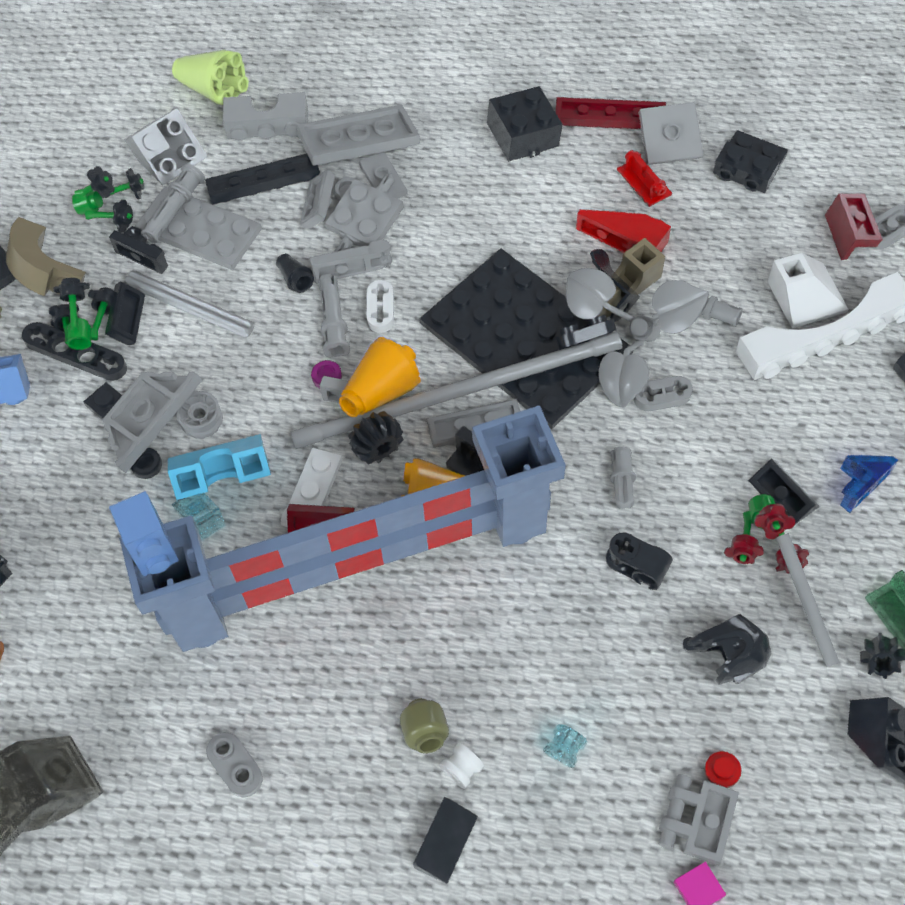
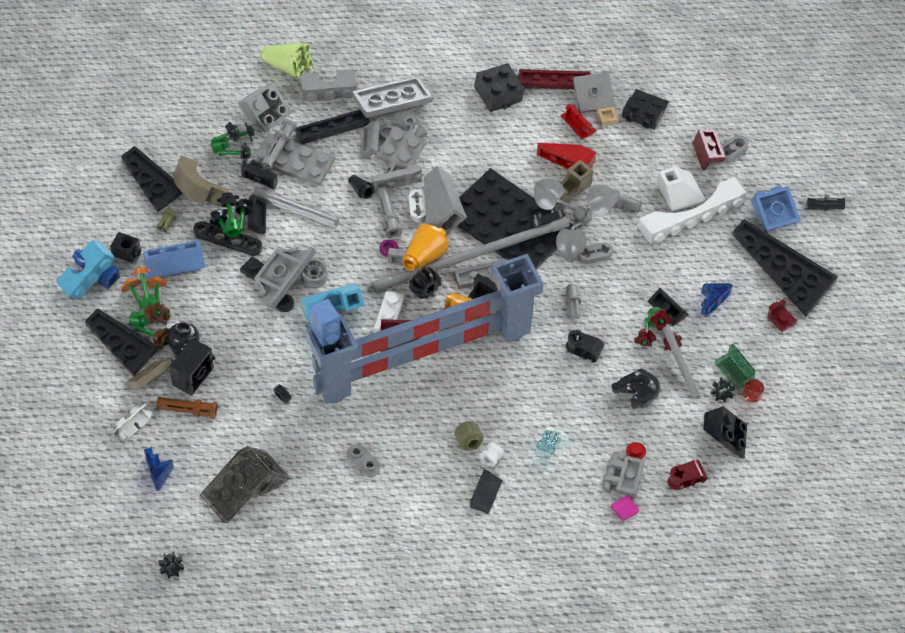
camera: 10 degrees left, 5 degrees down
black piece [590,249,640,322] -> none
none -> black tile [273,384,292,403]
none -> light grey slope [424,166,467,236]
none -> tan tile [596,107,619,126]
none -> dark red piece [667,460,708,490]

